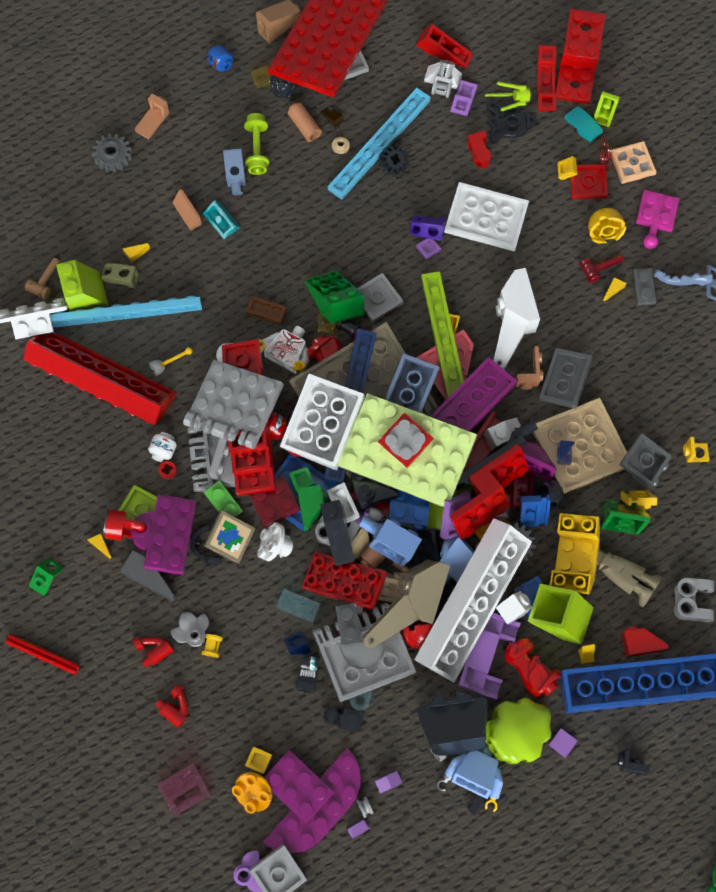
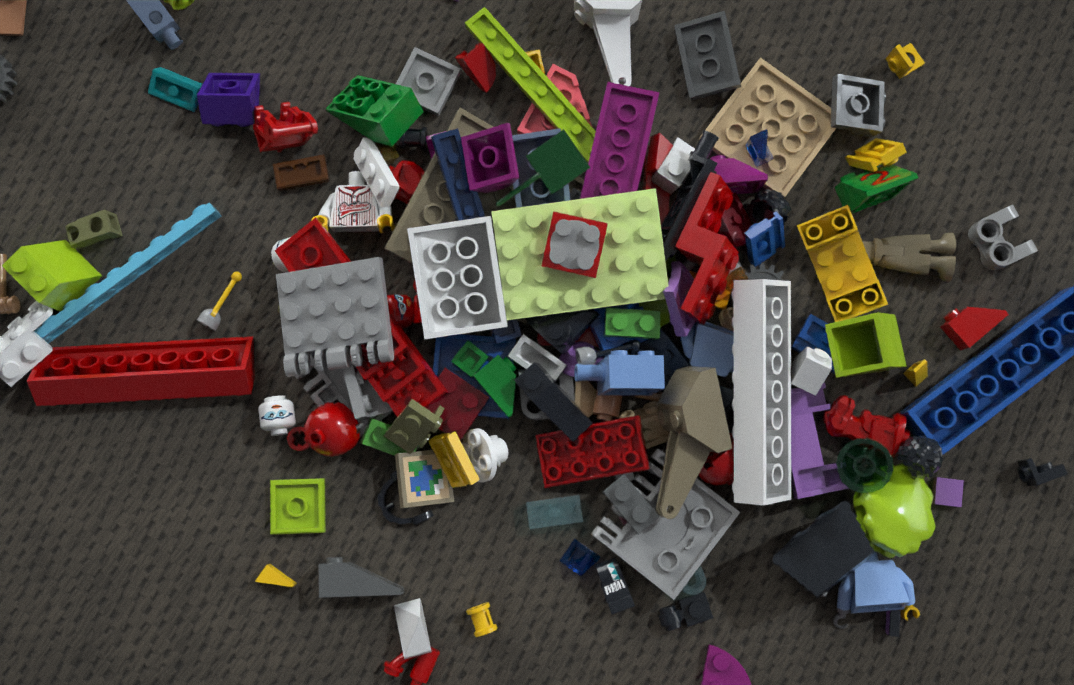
camera: 30 degrees left, 10 degrees up
green bracket [29,558,64,596] -> none
magenta plate [103,494,196,575] -> none
yellow piece [123,243,150,262] -> none
light grey plate [171,612,209,647] -> none
nougat slope [173,189,202,230] -> none
medium lavender piece [375,771,402,793] -> none
nougat bracket [516,346,543,390] -> none
none -> dark purple slope [197,73,260,127]
none -> red piece [253,102,318,152]
none -> red cylinder [304,402,360,457]
none -> white plate [353,138,400,208]
none -> olive bracket [384,399,444,454]
none -> white slope [394,598,432,659]
none -> yellow plate [428,432,480,488]
none -> red brick [455,43,496,93]
none -> magenta slope [461,123,519,193]
none -> dark green piece [496,129,590,206]
none -> bright green plate [604,308,661,339]
none -> red piece [646,133,673,174]
none -> clear green cylinder [836,438,894,493]
none -> black piece [897,435,943,480]

